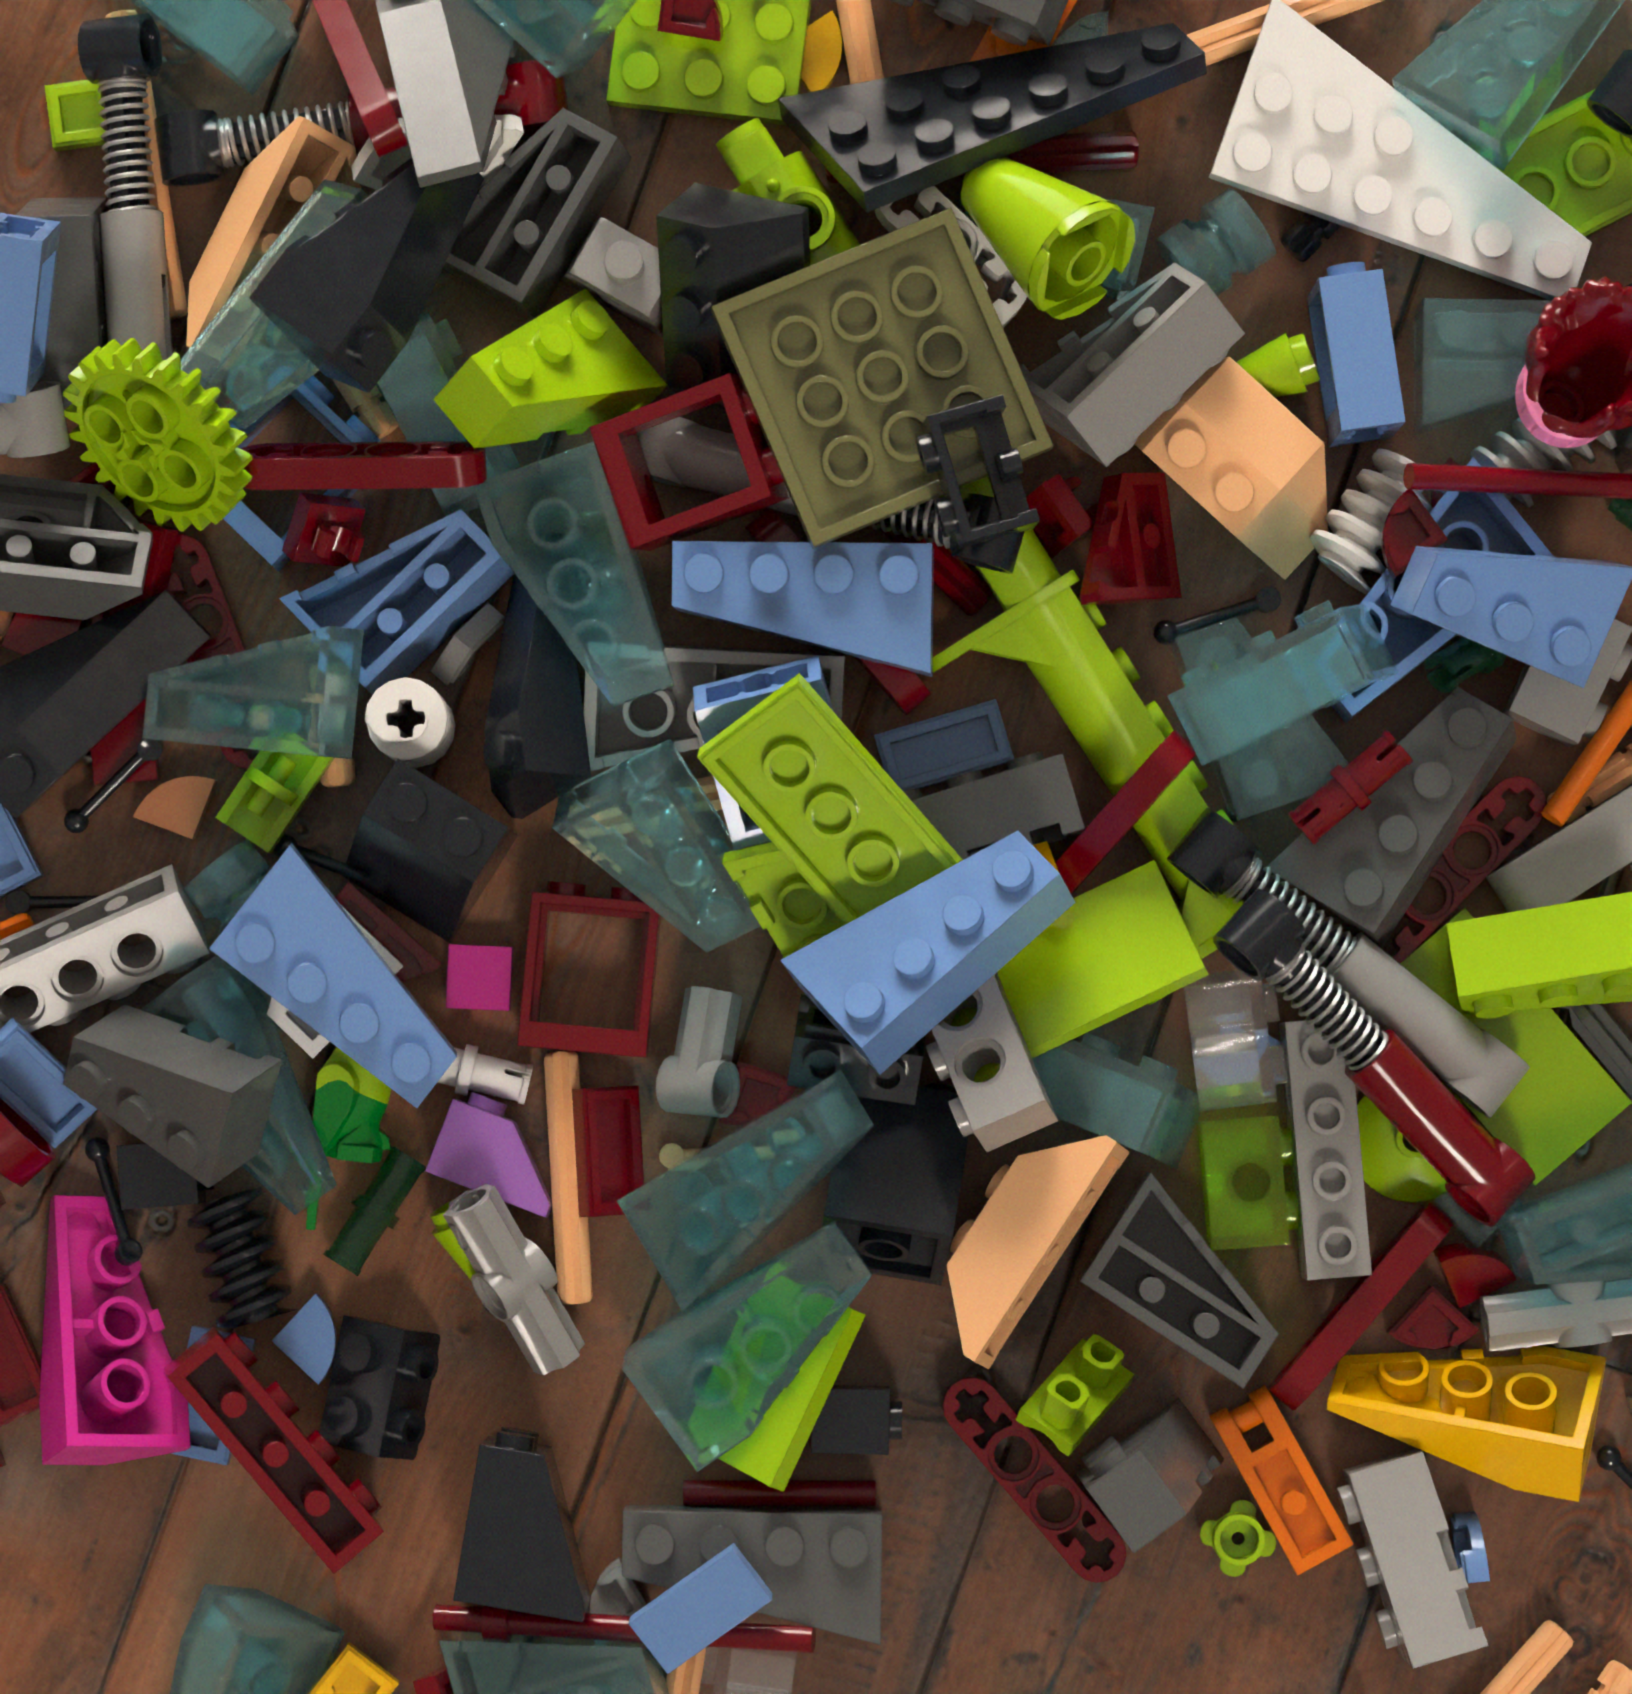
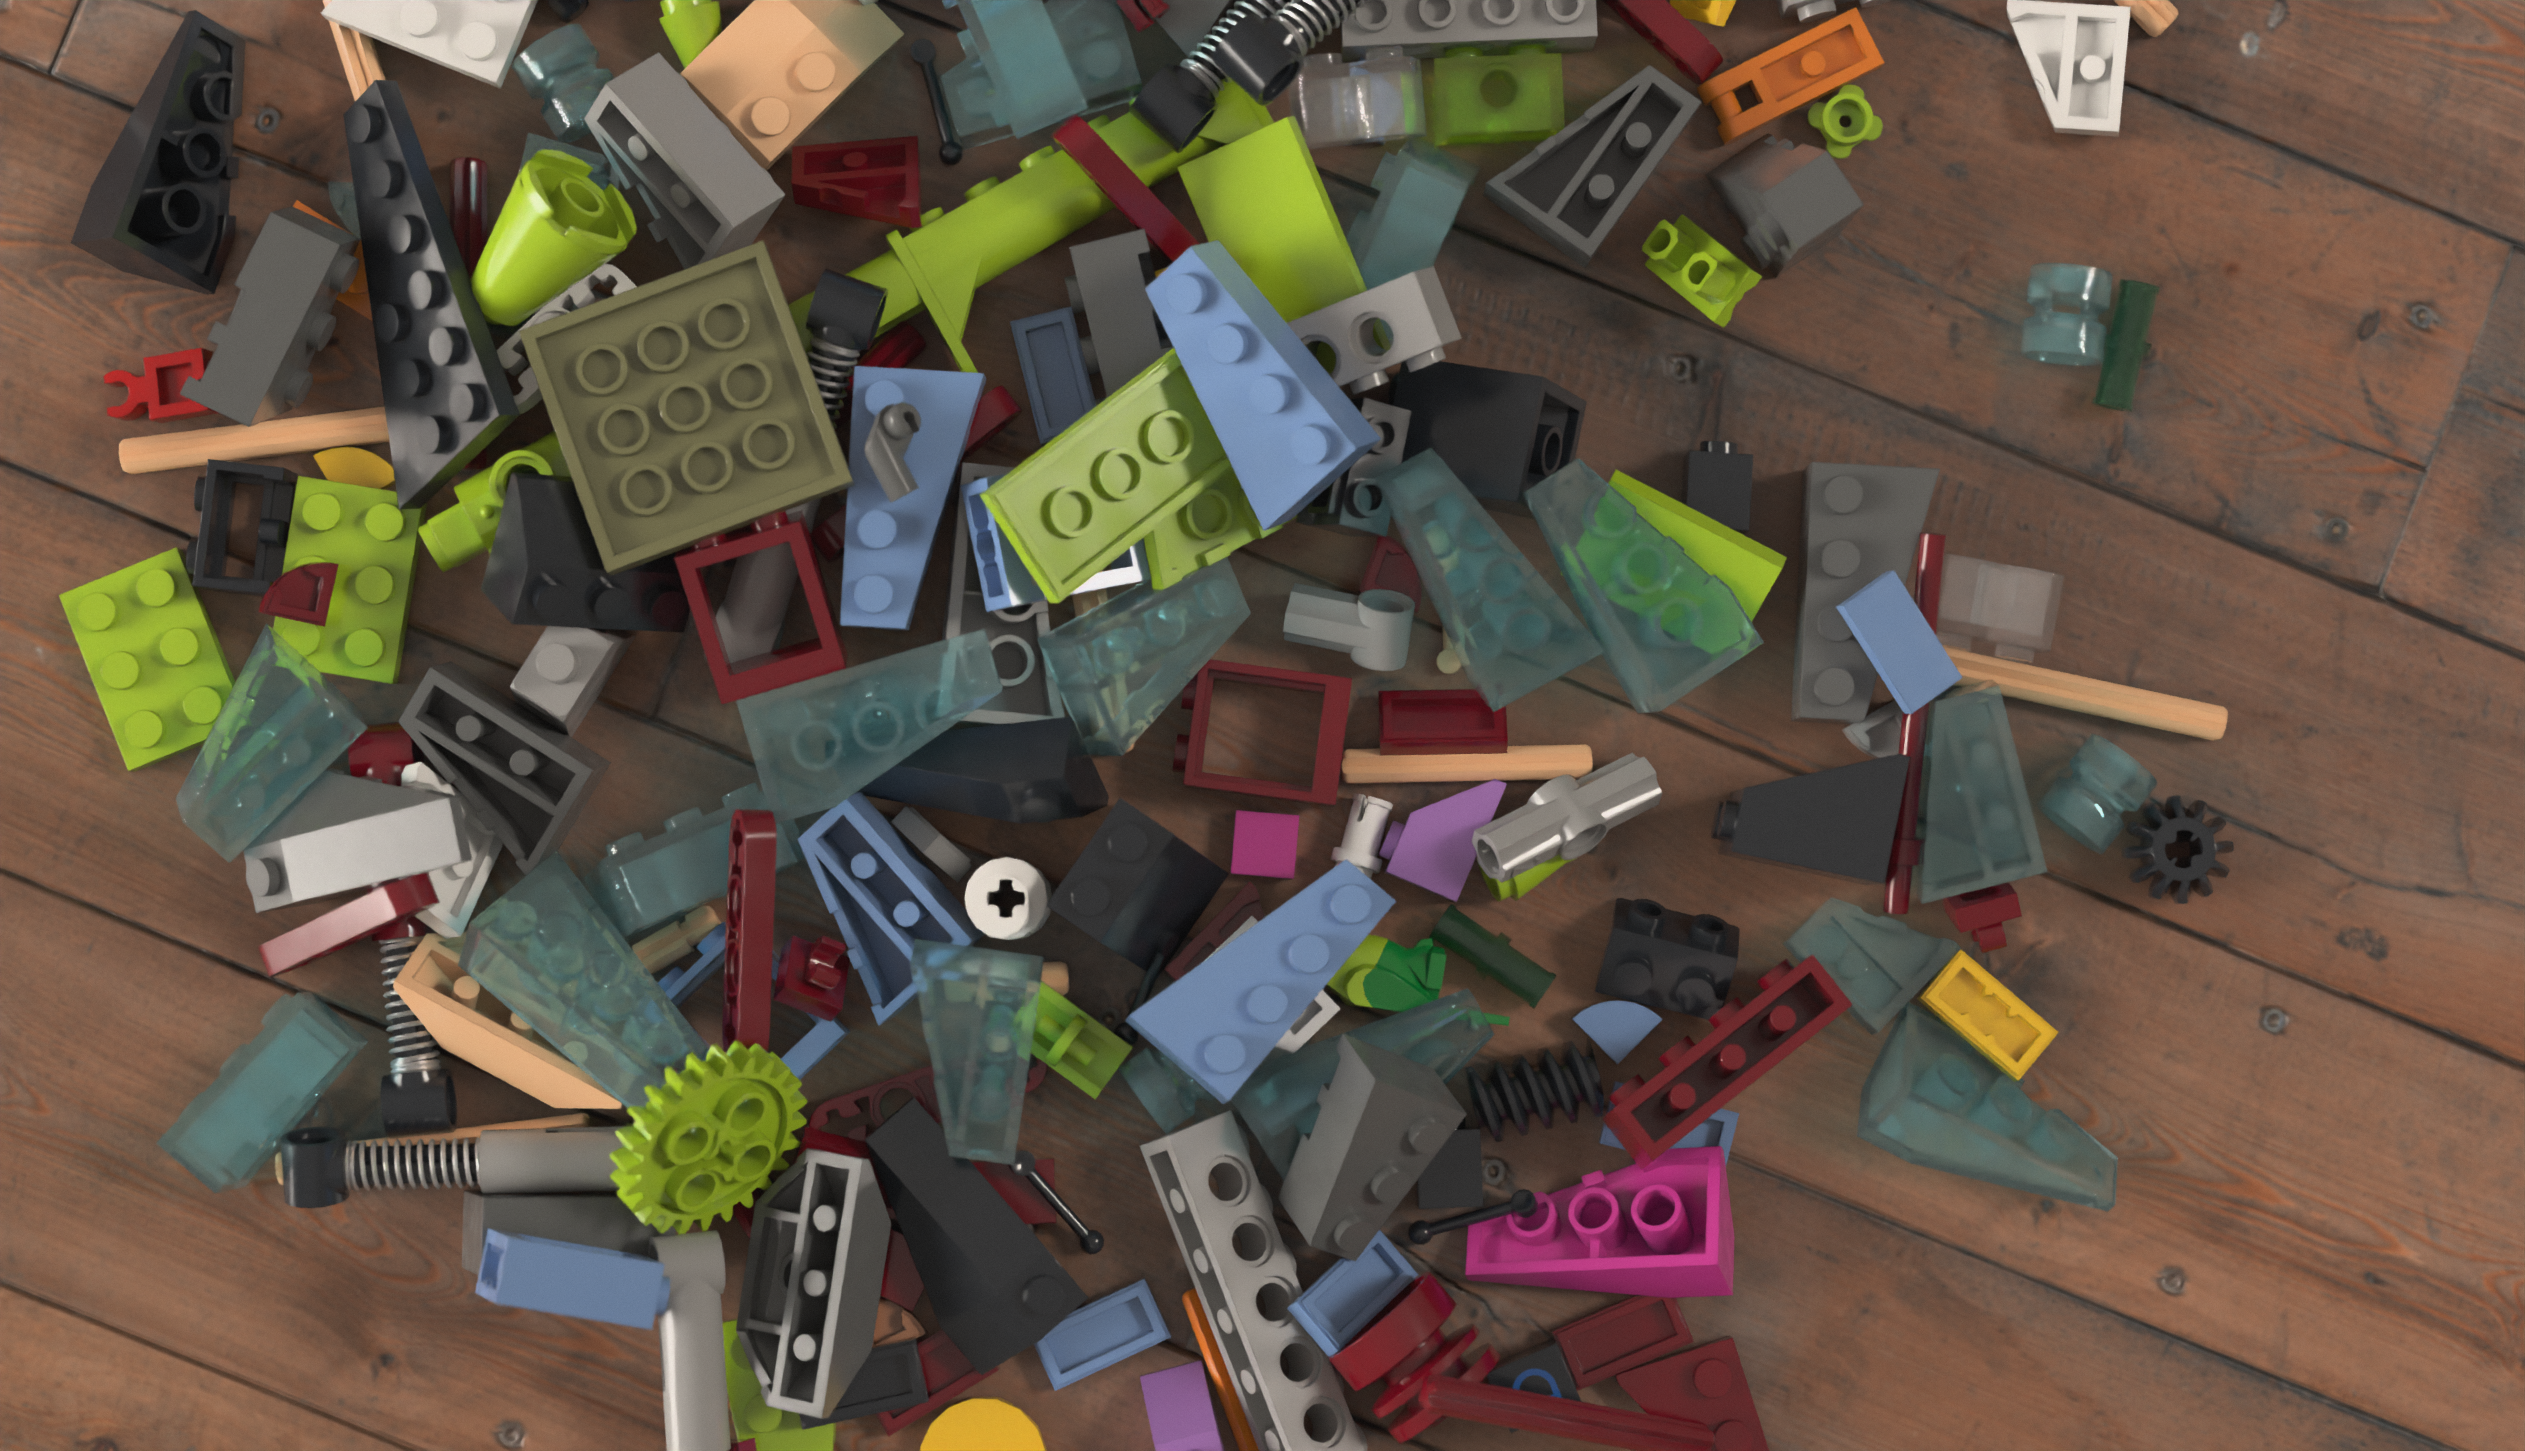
camera: 90 degrees left, 0 degrees up
black hinge [5,890,101,915] -> none
lime tile [45,80,107,152] -> none
nougat tile [133,776,218,840] -> none
black wedge [249,157,484,393] -> none
lime wedge [433,288,667,449] -> none
dark red bar [683,1480,876,1506] -> none
black window [915,394,1040,549] -> none
dark red beam [942,1376,1127,1583] -> none
light nougat wedge [947,1135,1130,1369] -> none
dark red tile [1026,473,1098,559] -> none
none -> dark grey arm [864,402,921,503]
none -> clear light blue wing [1783,897,1961,1035]

